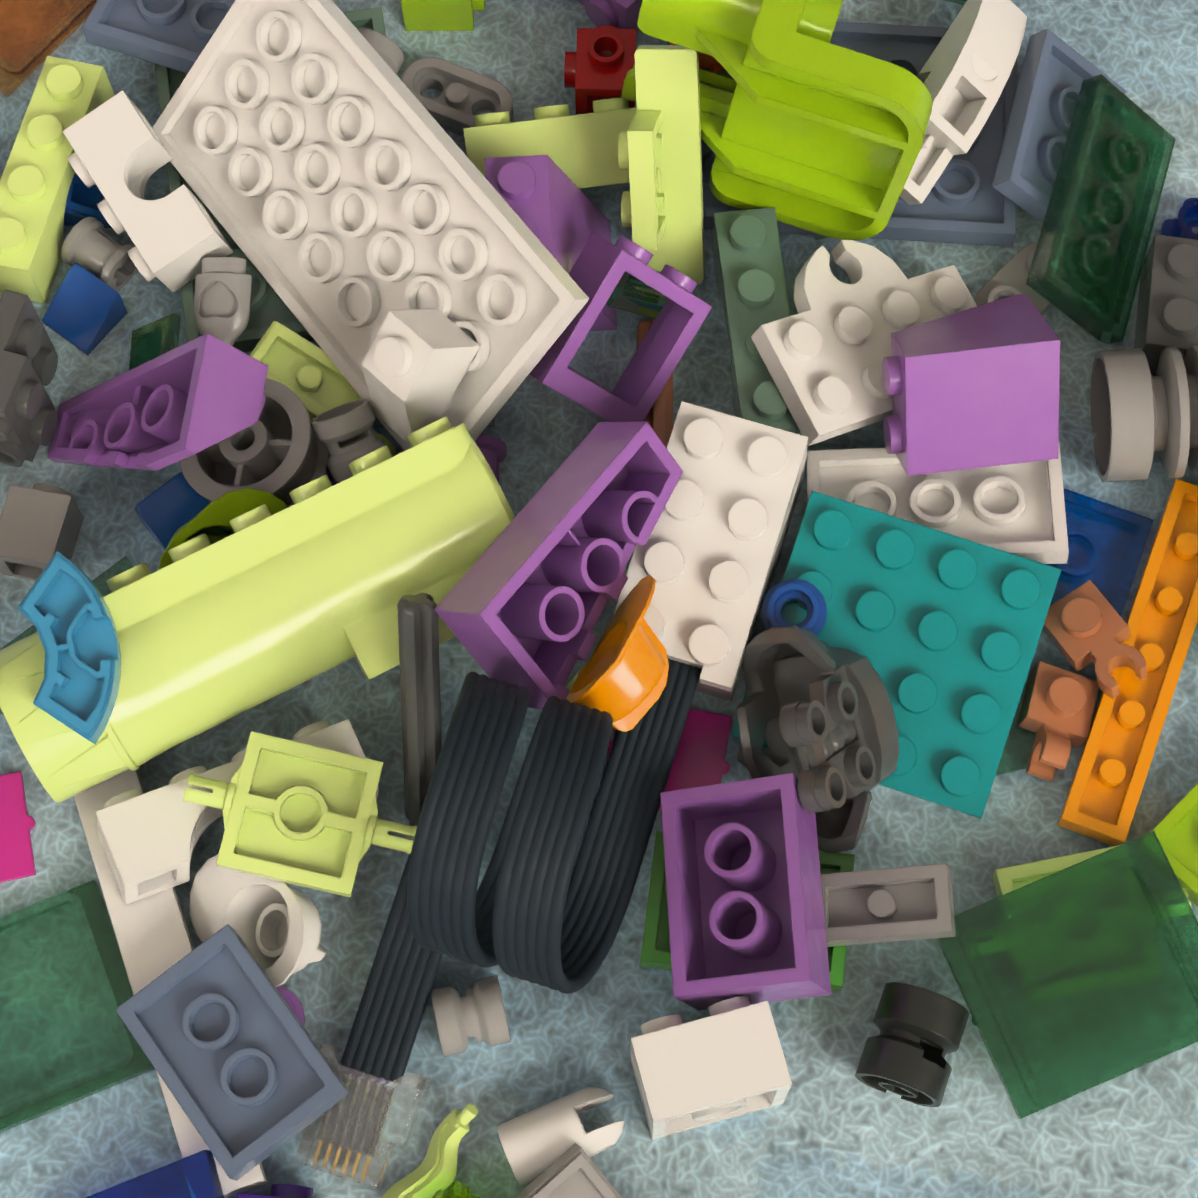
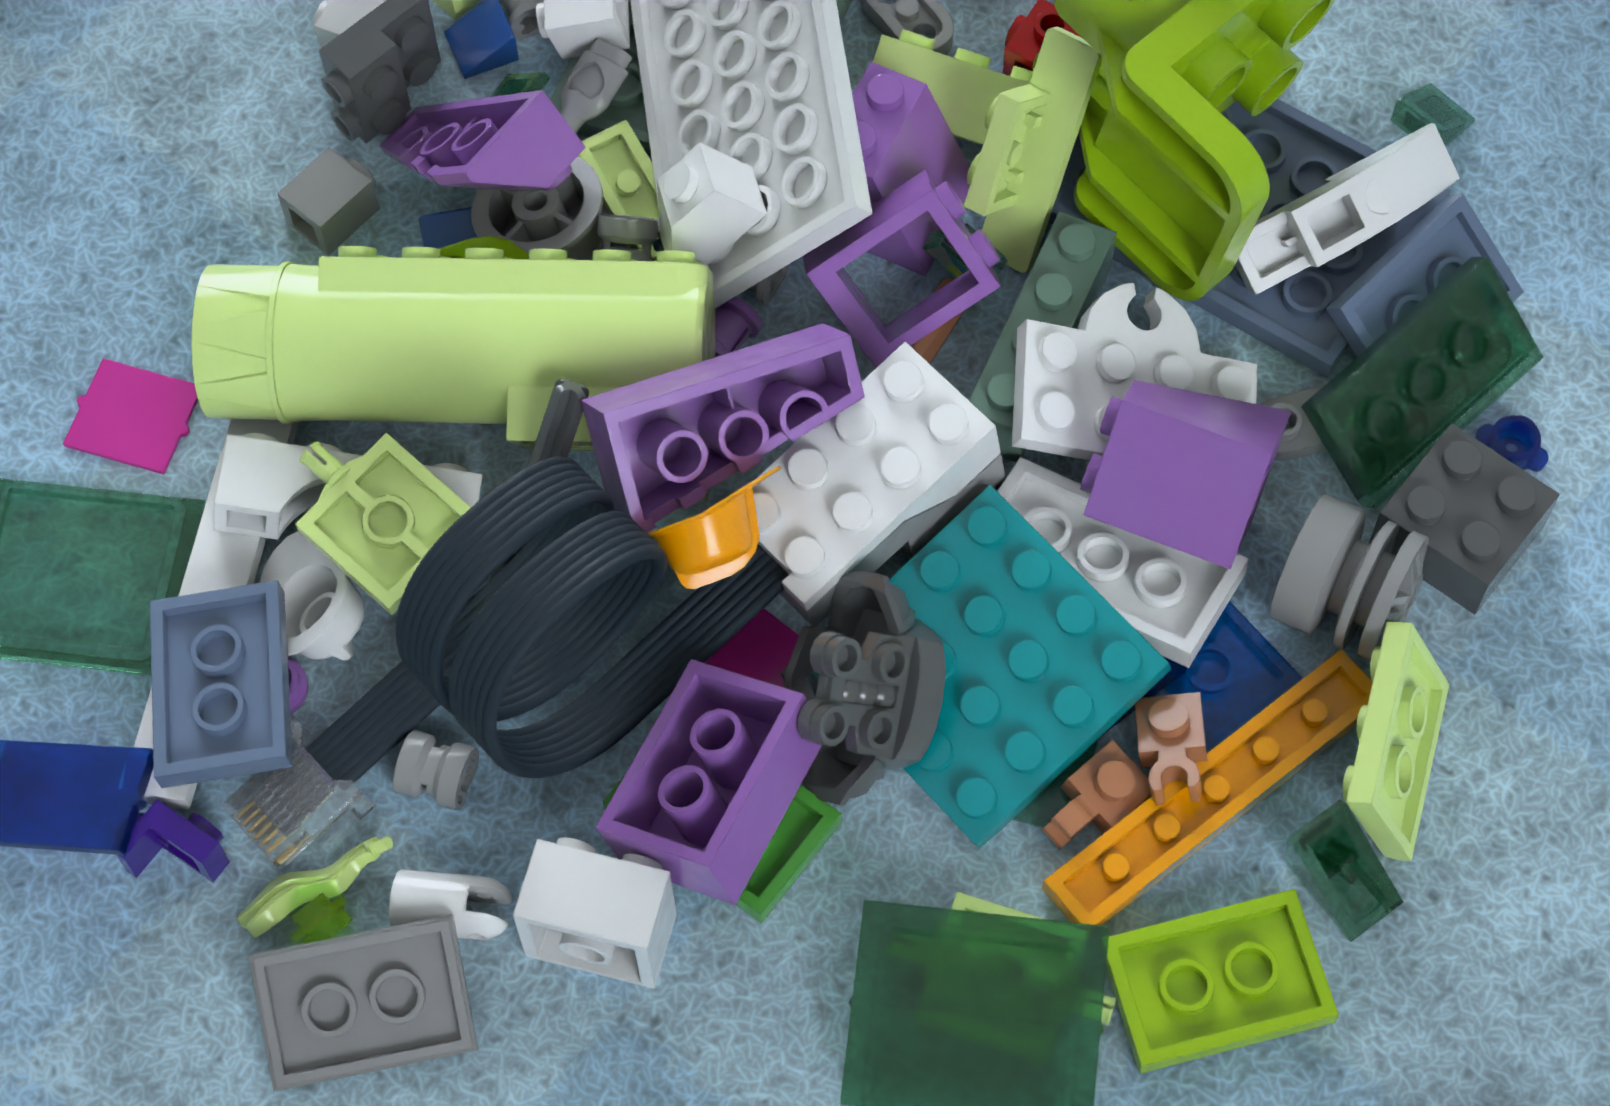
camera: 30 degrees right, 5 degrees down
dark azure tile [17,551,121,744] -> none
blue plate [761,579,827,636] -> none
light grey plate [821,863,956,947] -> none
pearl dark grey wheel [855,982,970,1107] -> none

